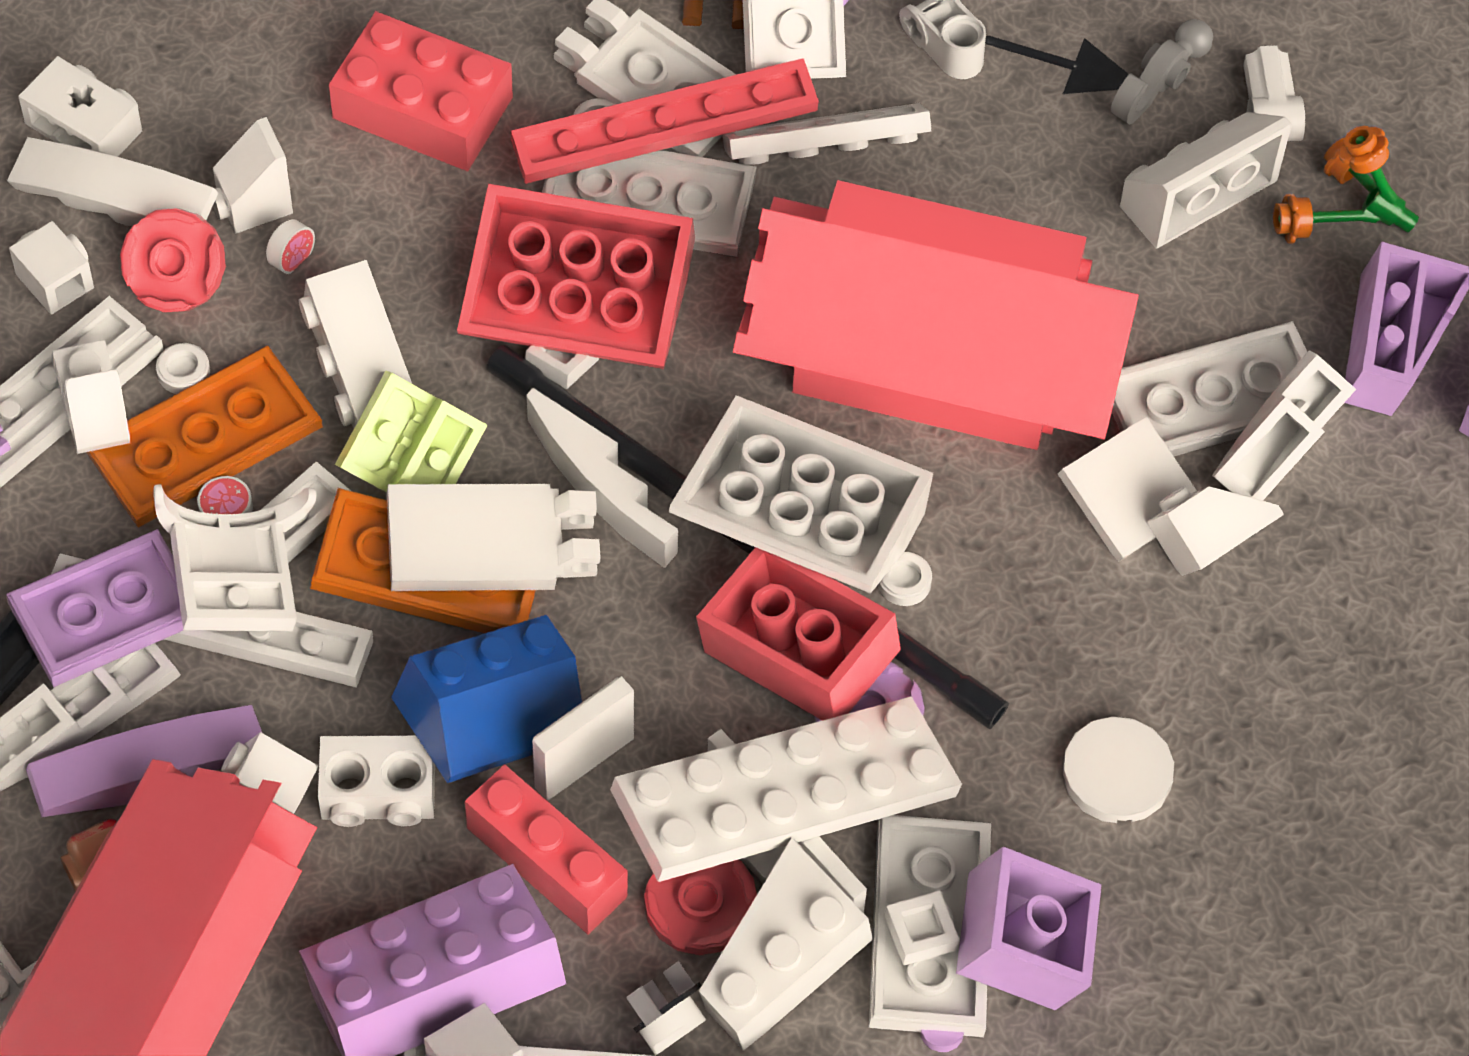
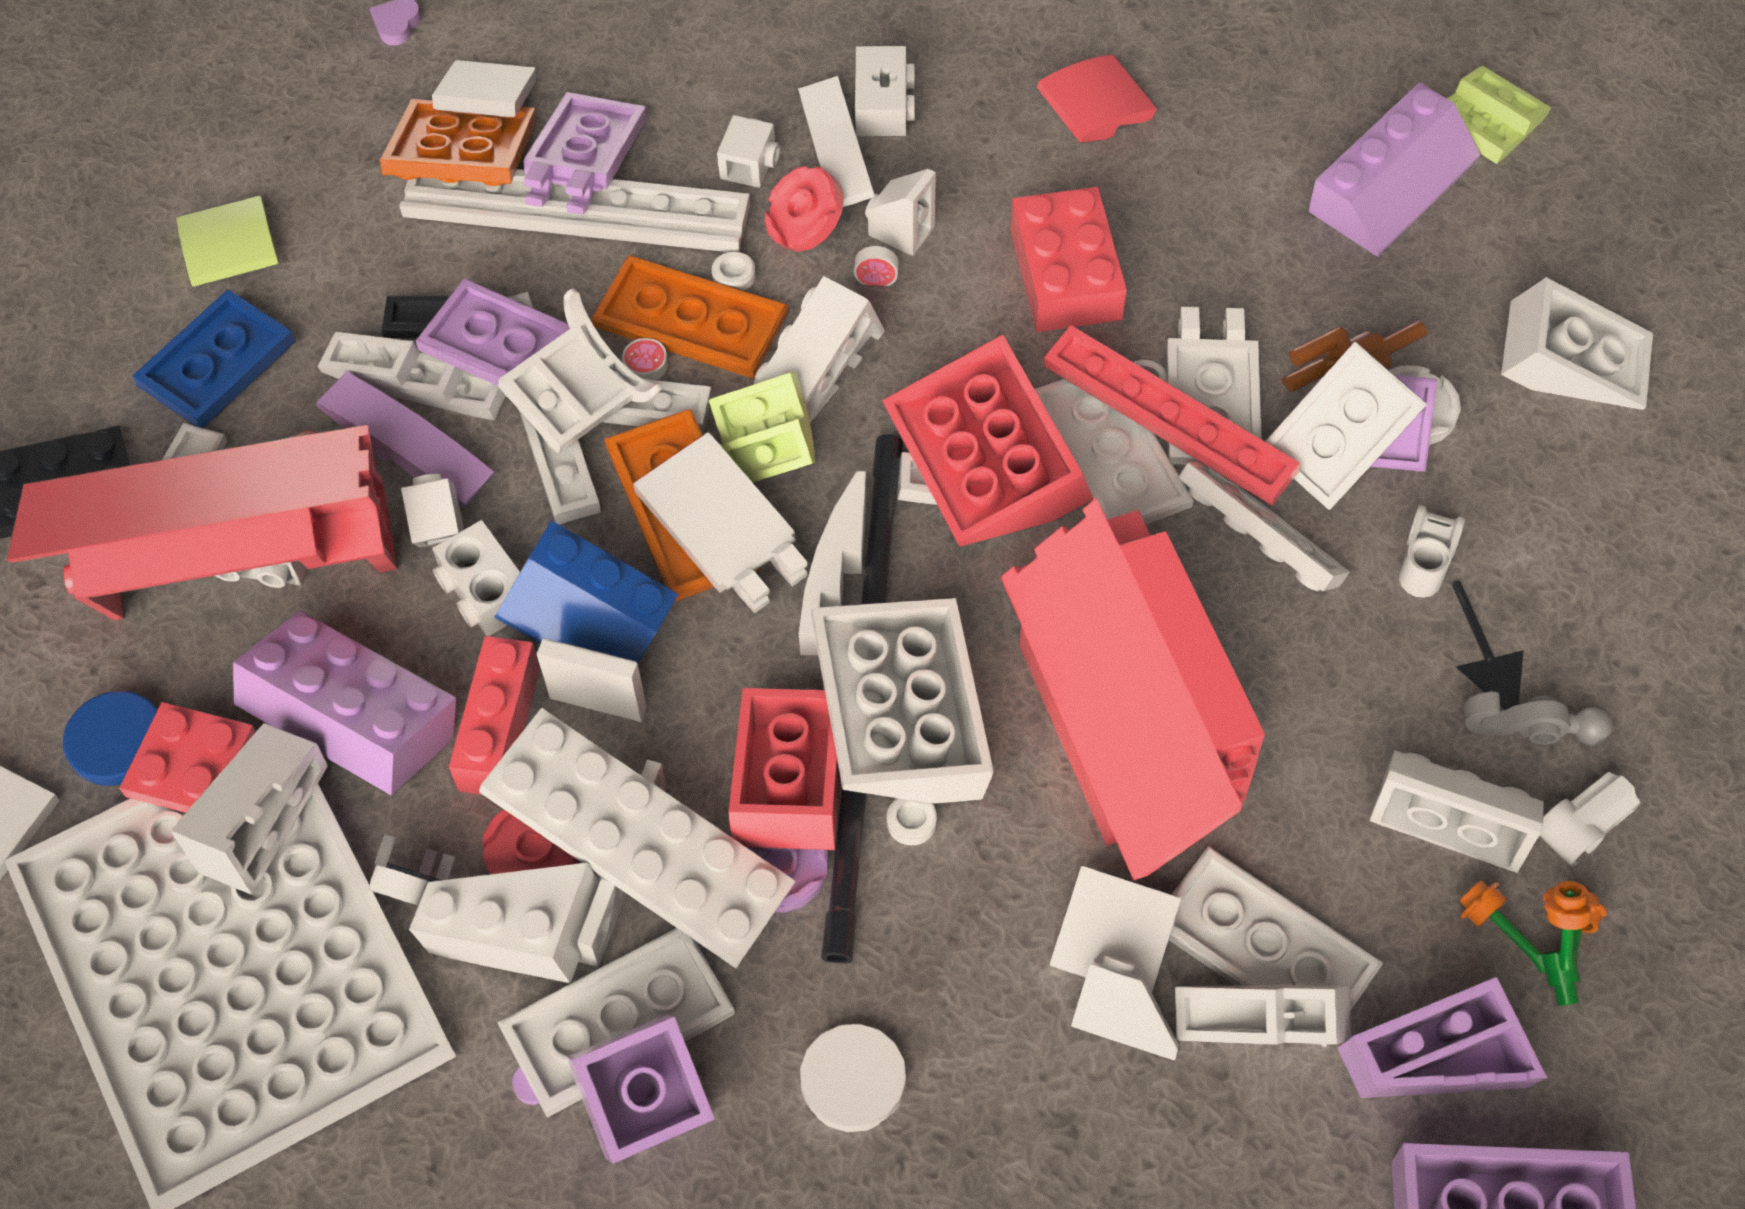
camera: 60 degrees right, 0 degrees up
white slope [52,340,130,454] -> none
white plate [884,891,960,965] -> none

